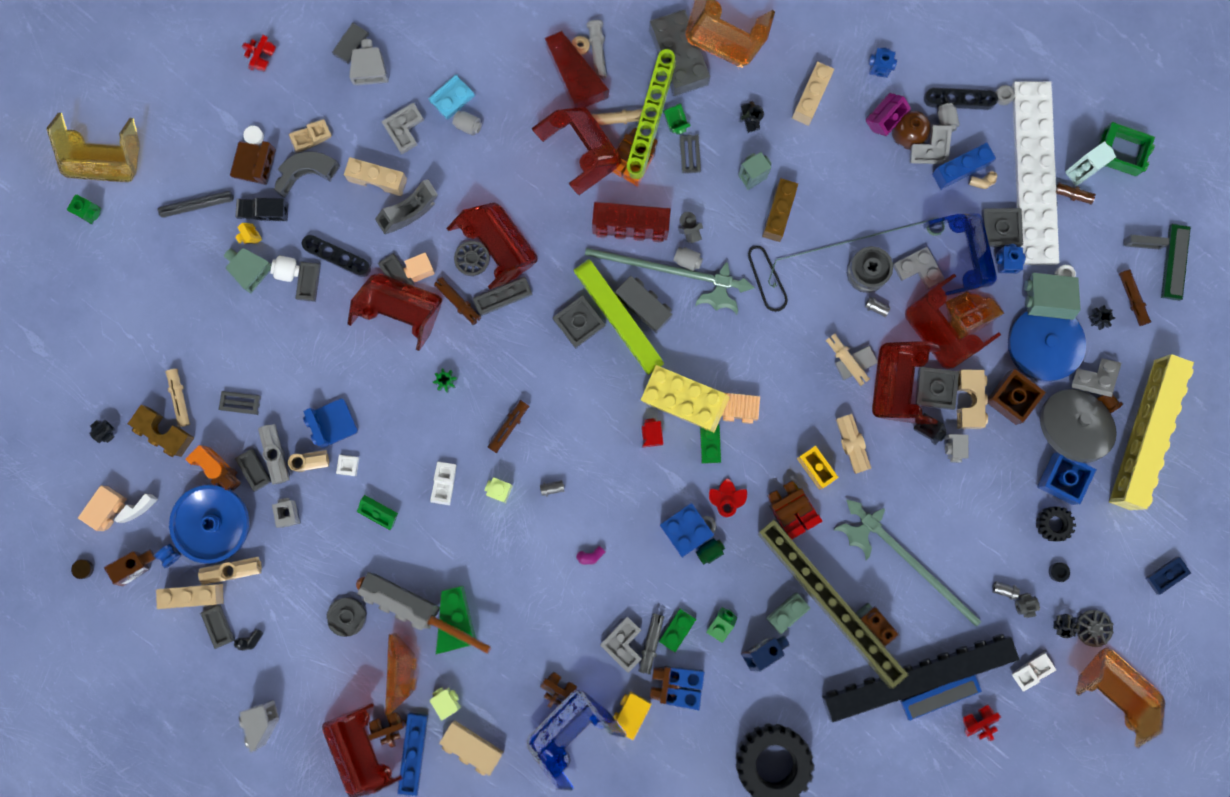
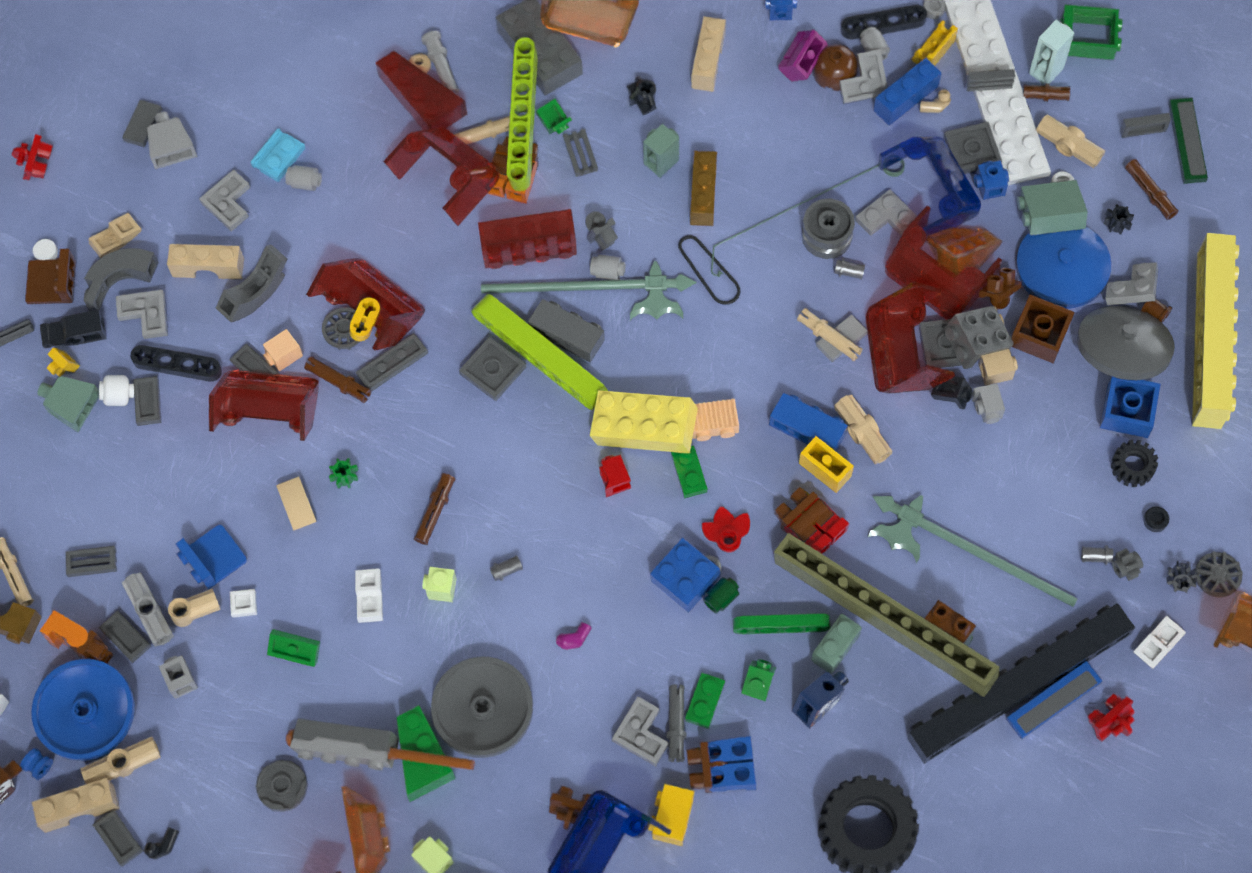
camera: 10 degrees left, 15 degrees down
none -> light grey plate [116,290,168,339]
none -> tan slope [276,477,317,530]
none -> yellow beam [349,298,380,341]
none -> dark grey dish [431,657,533,758]
none -> green beam [733,614,831,634]
none -> blue brick [769,393,848,451]
none -> yellow hinge [911,20,958,66]
none -> dark grey bracket [943,306,1013,369]
none -> dark grey tile [966,69,1016,92]
none -> reddish brown hips [979,267,1022,309]
none -> tan piece [1036,114,1105,168]

